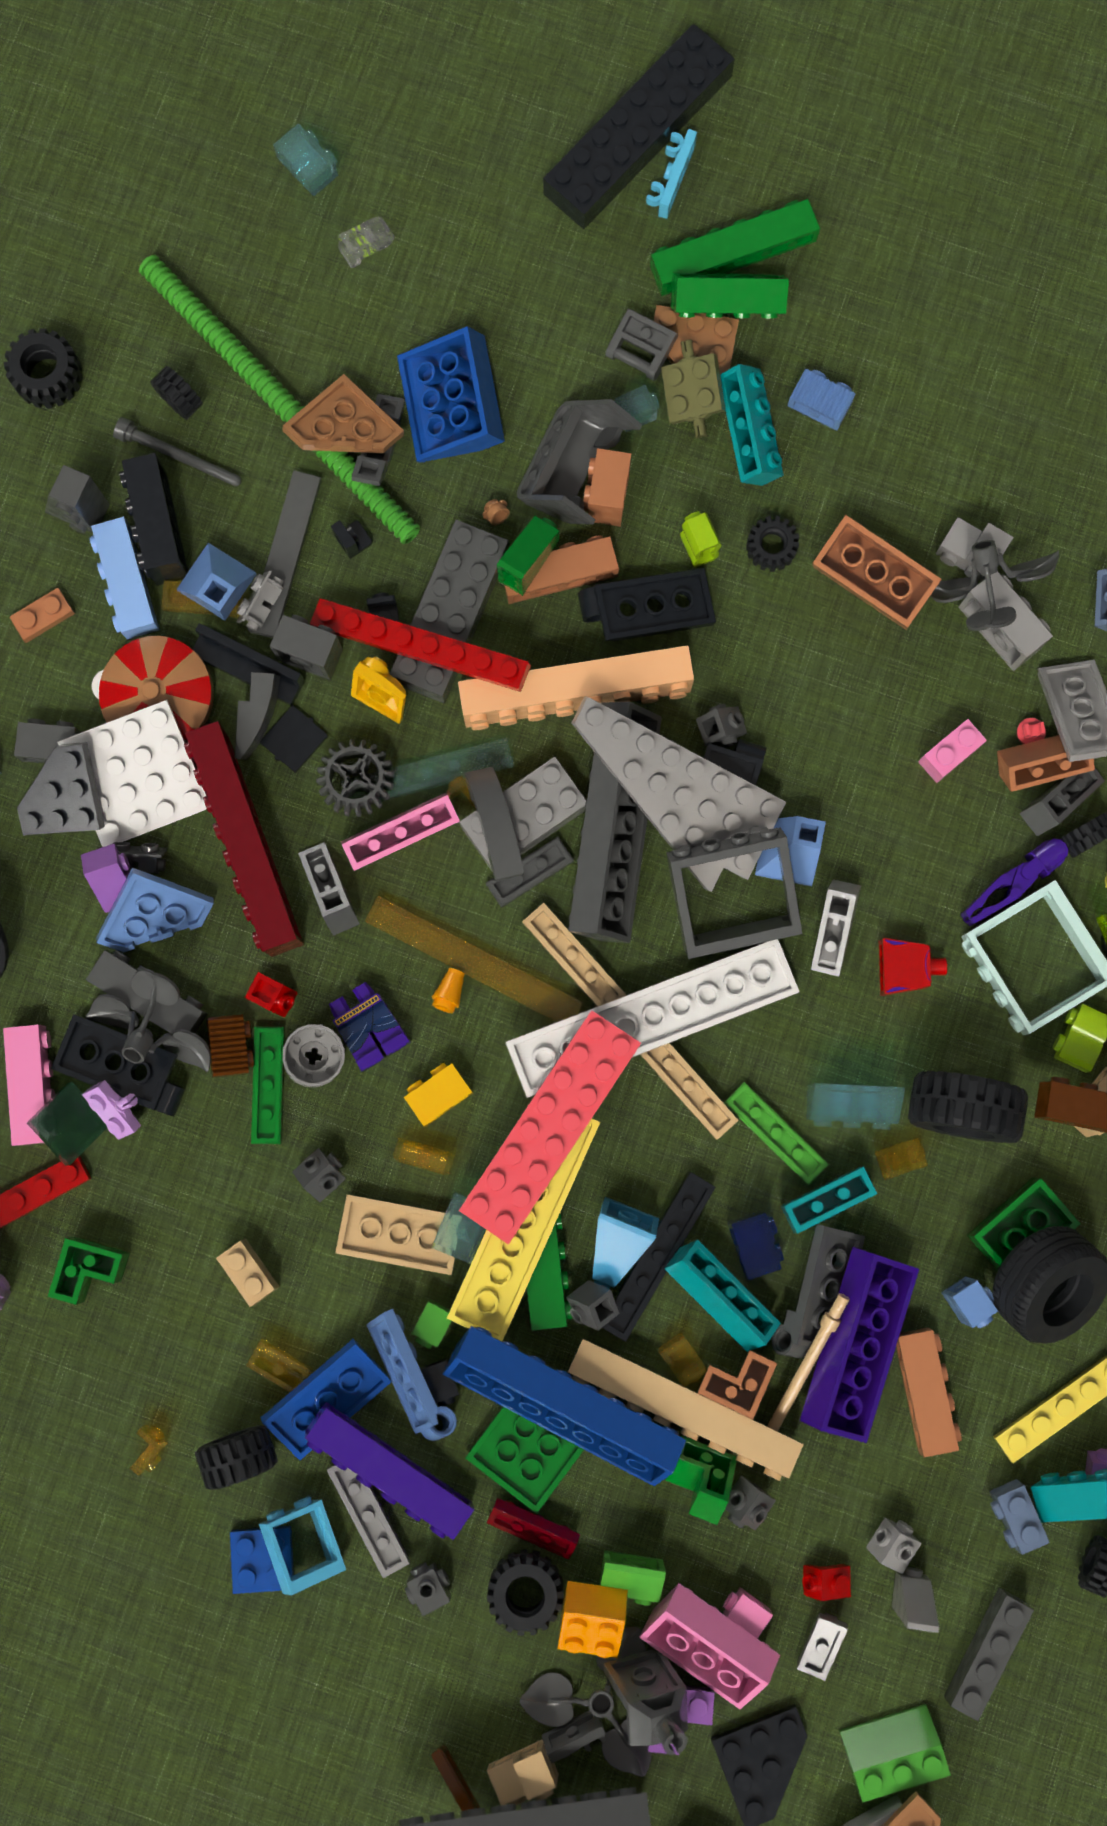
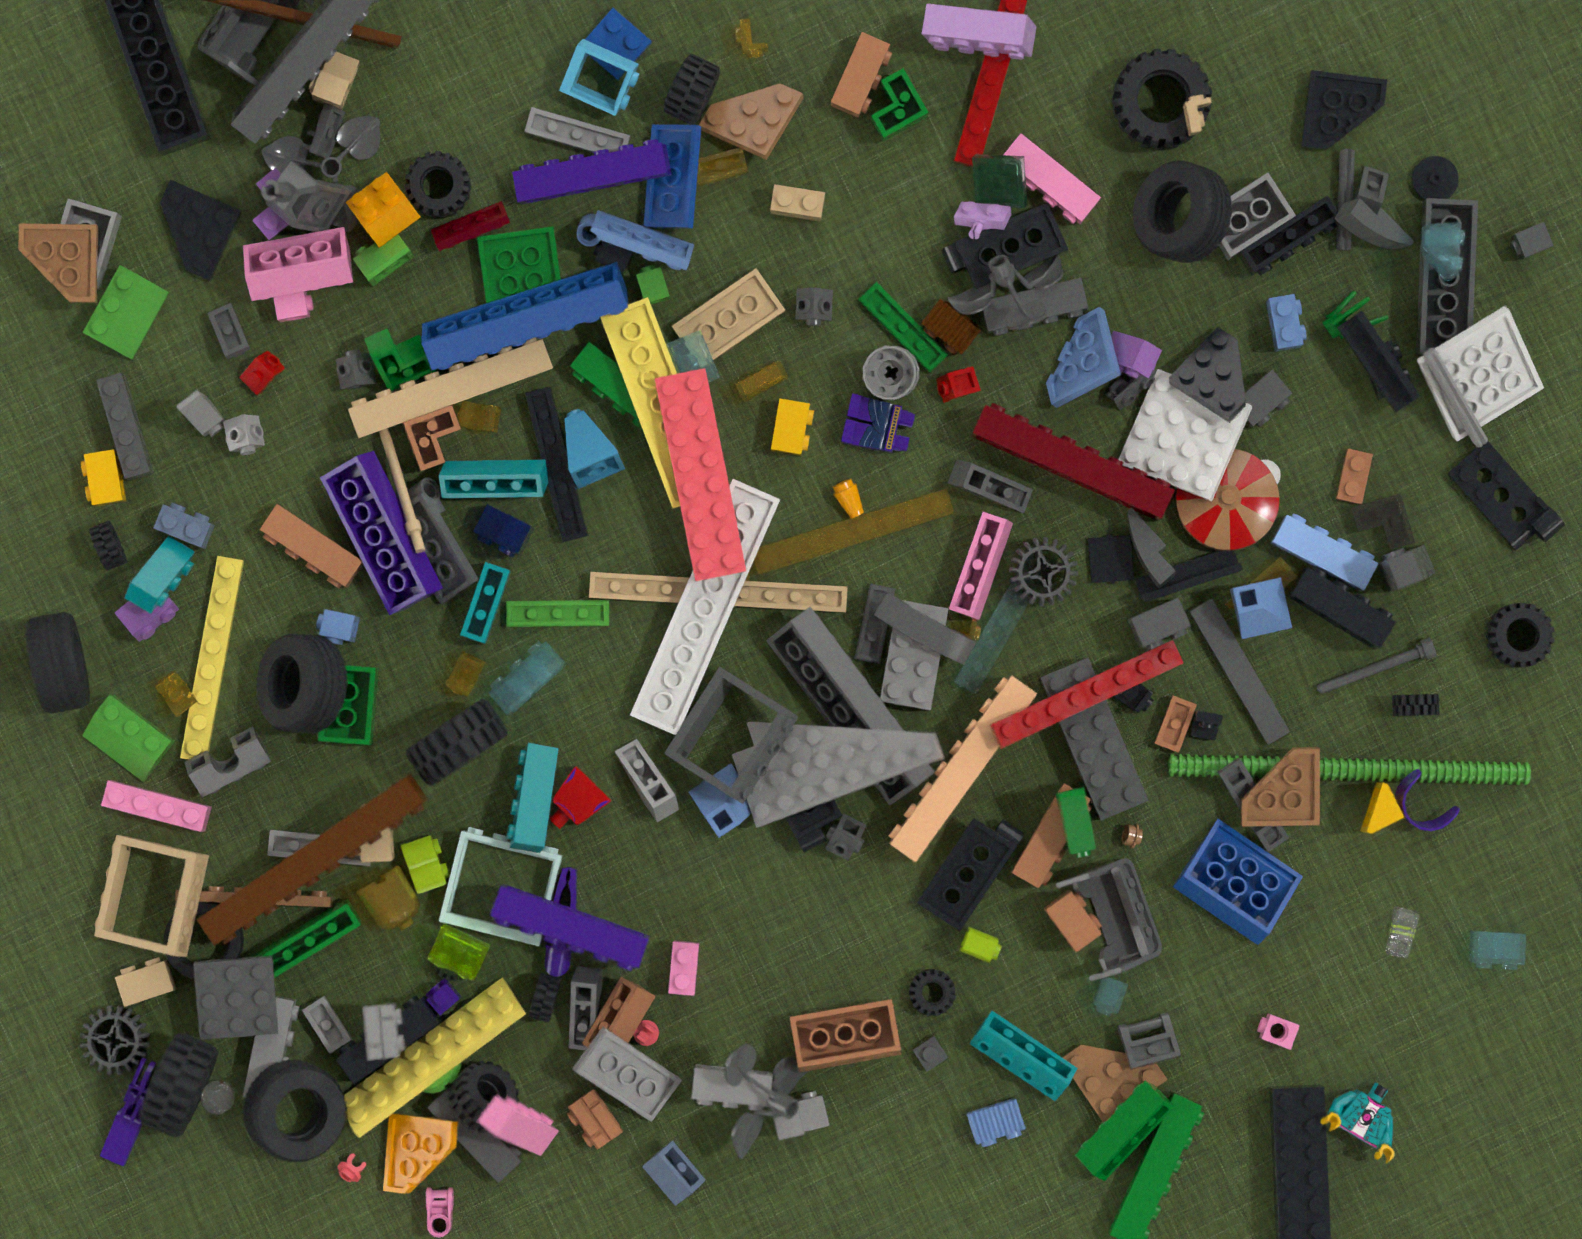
camera: 135 degrees right, 5 degrees up
light grey hinge [236,570,284,631] -> none
yellow slope [351,657,406,724] -> none
dark grey brick [405,1562,452,1616] -> none
dark grey brick [567,1280,620,1330] -> none
medium azure plate [646,129,697,219] -> none
olive plate [661,340,726,438] -> none
none -> yellow brick [81,449,126,507]
none -> dark purple brick [490,884,649,971]
none -> teal brick [507,743,559,853]
none -> medium nougat plate [699,83,804,160]
none -> nougat brick [831,32,892,118]
none -> dark grey plate [913,1035,948,1072]
none -> nougat plate [1154,695,1197,753]
none -> bright pink brick [1257,1013,1300,1050]
none -> torso [1320,1082,1394,1163]
none -> clear smoke plate [1350,493,1415,550]
none -> yellow slope [1360,782,1404,834]
none -> dark purple piece [1394,769,1460,831]

